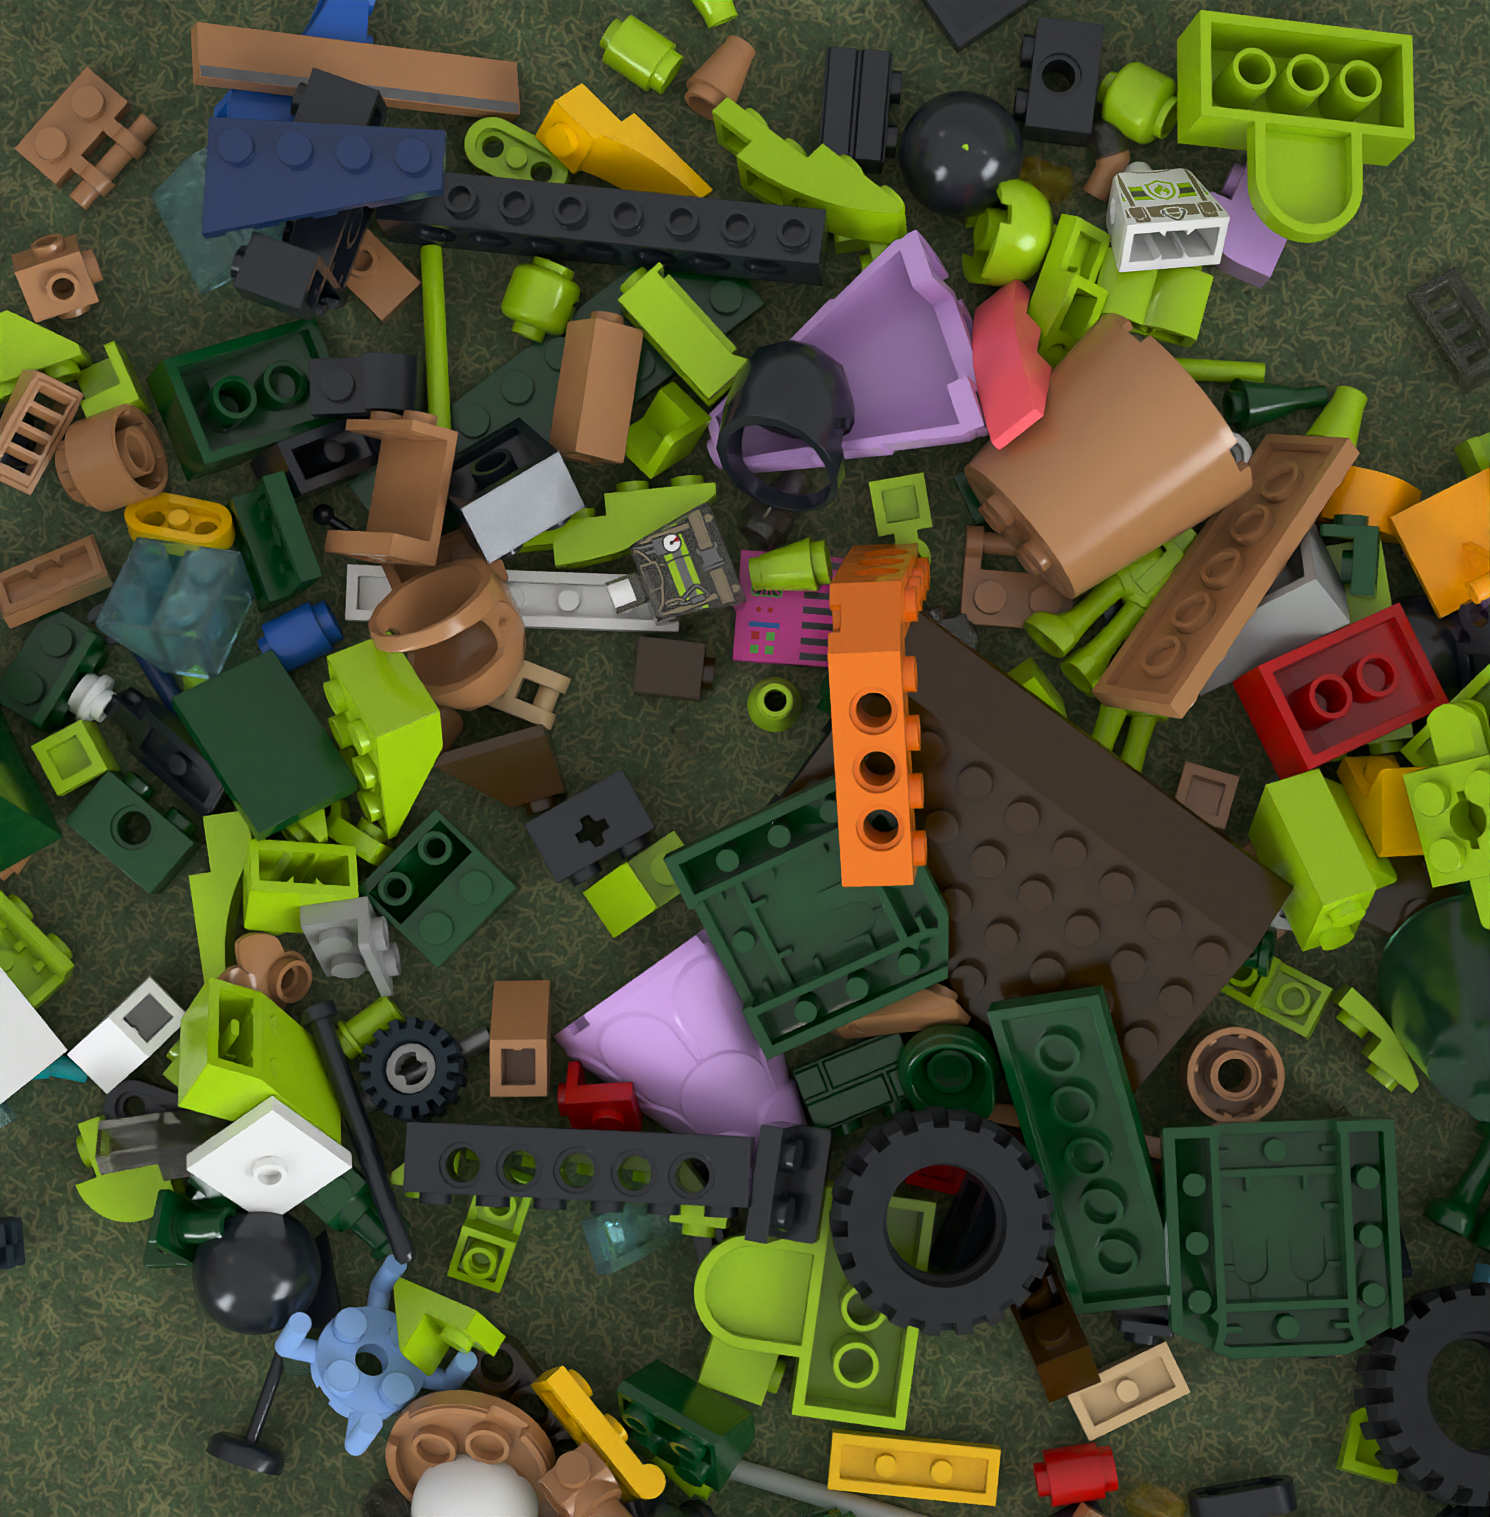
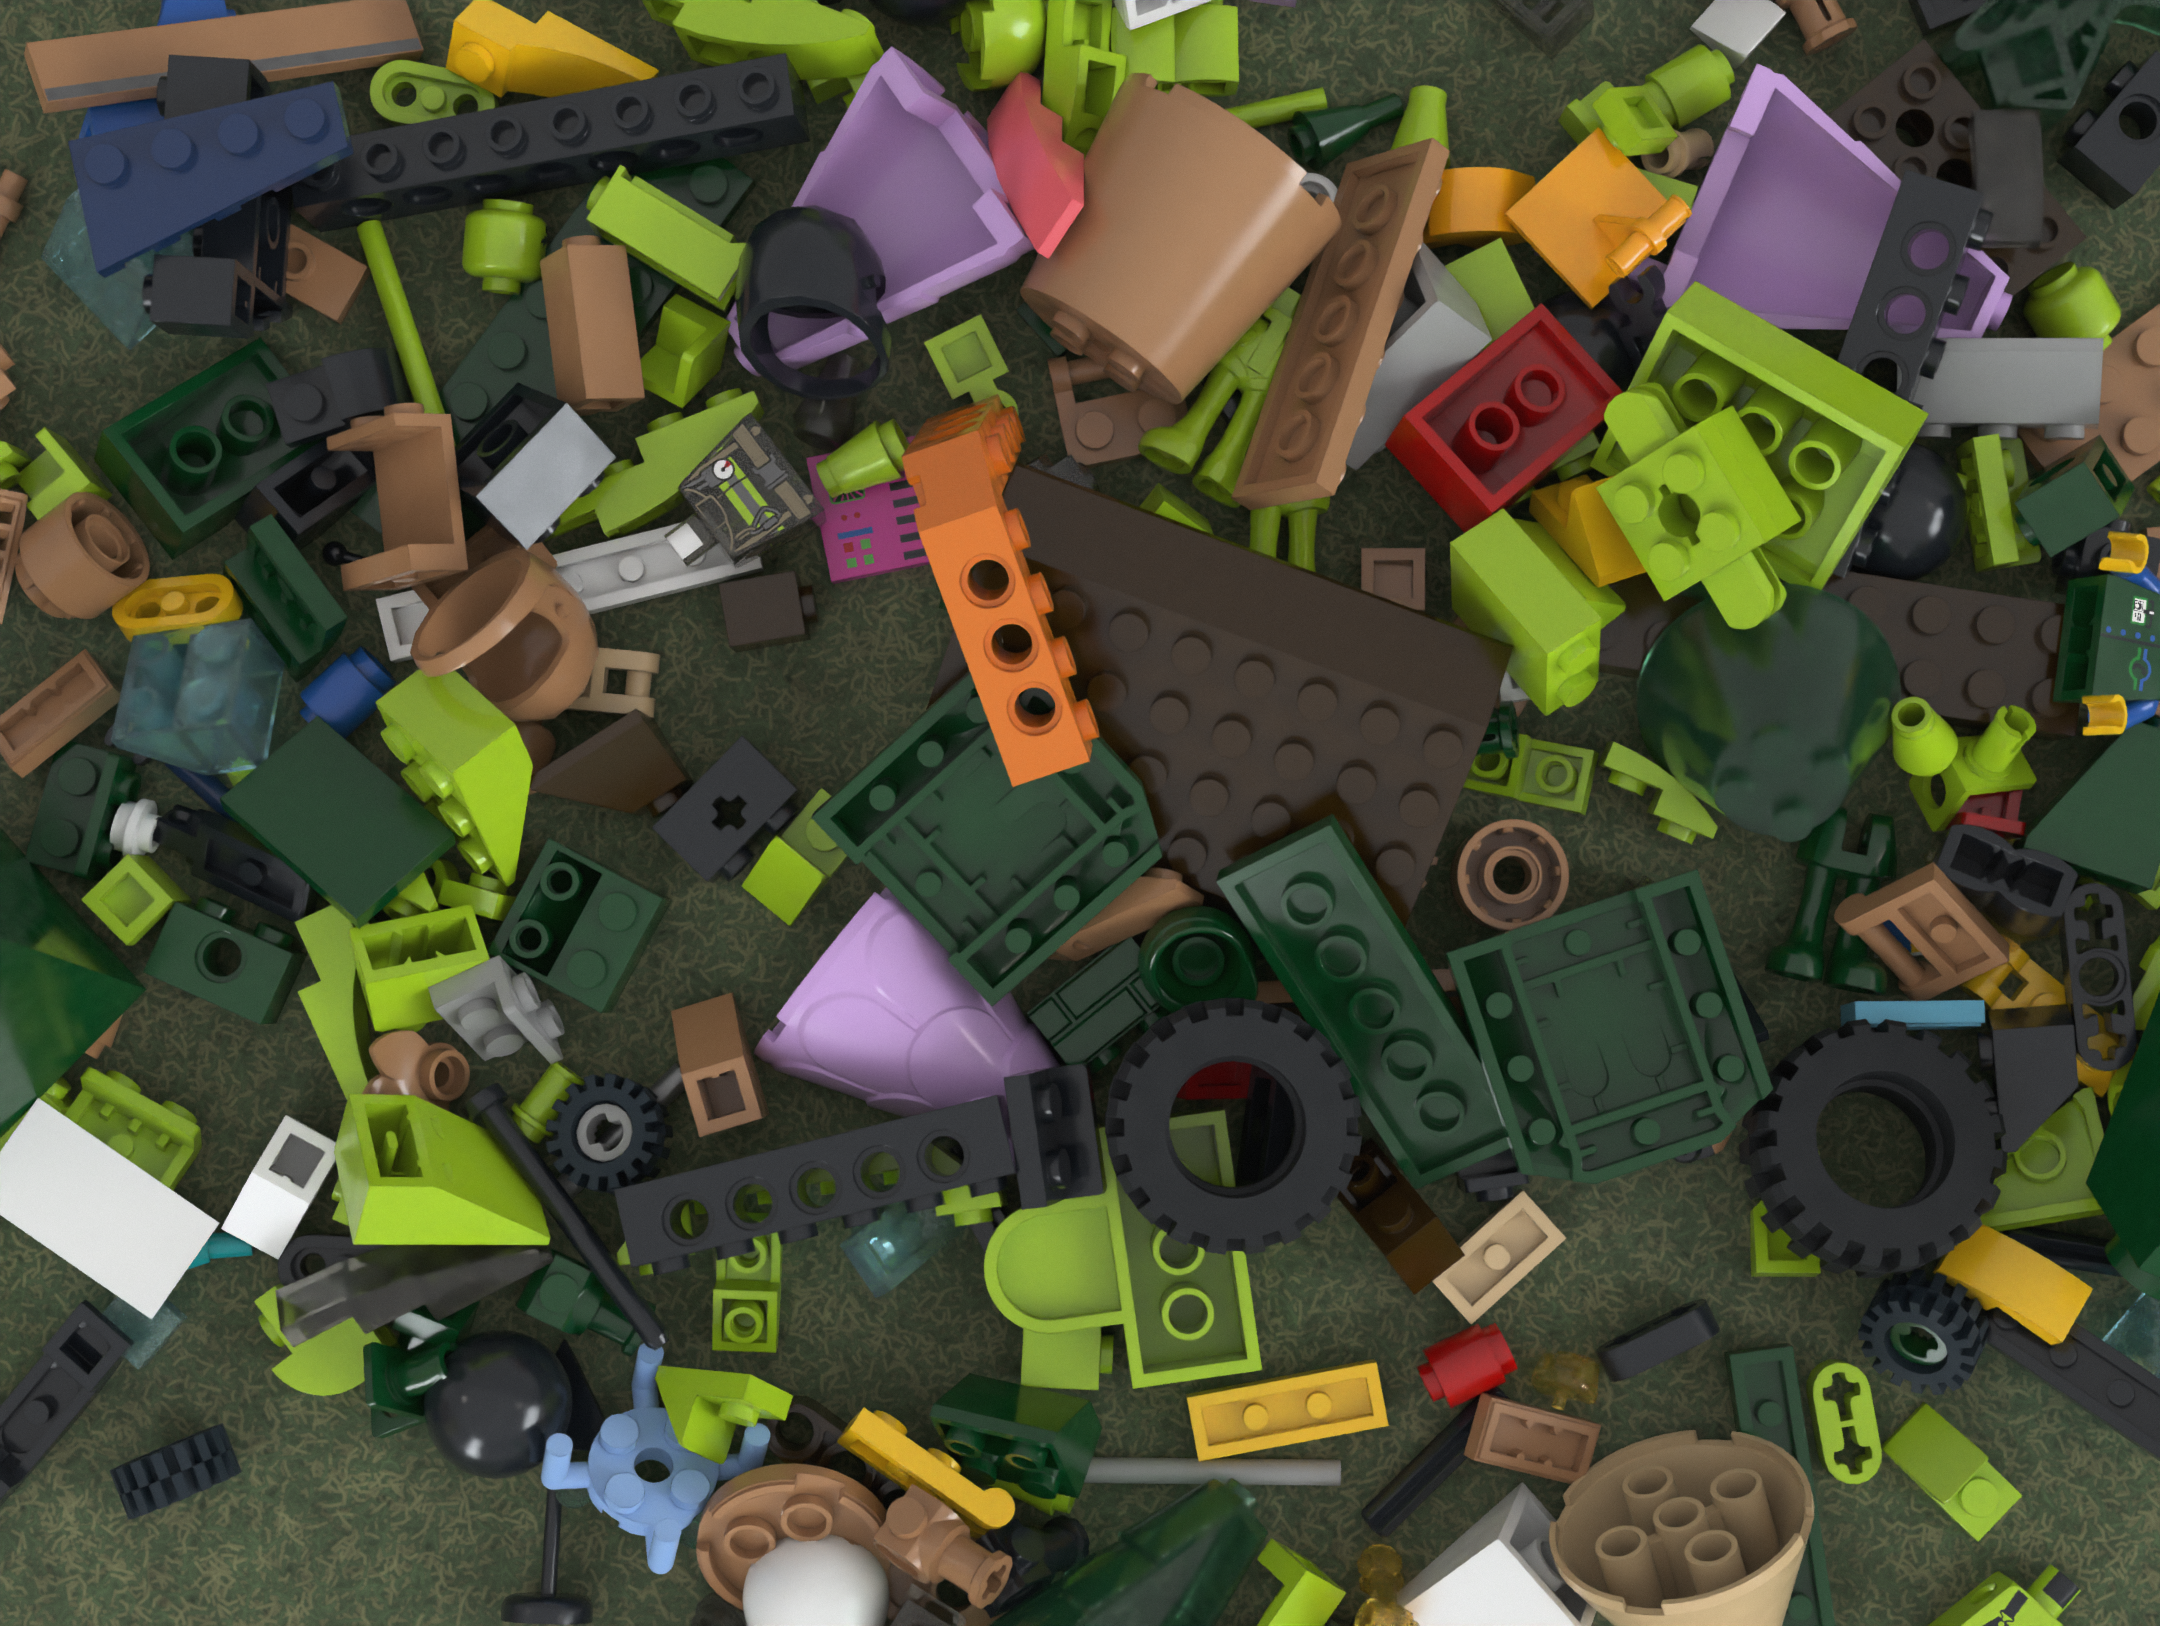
camera: 15 degrees left, 0 degrees up
white plate [187,1096,352,1215] -> none
red bracket [557,1061,643,1131] -> none
lime cone [747,677,802,732] -> none
dark green bracket [1319,514,1381,598] -> none

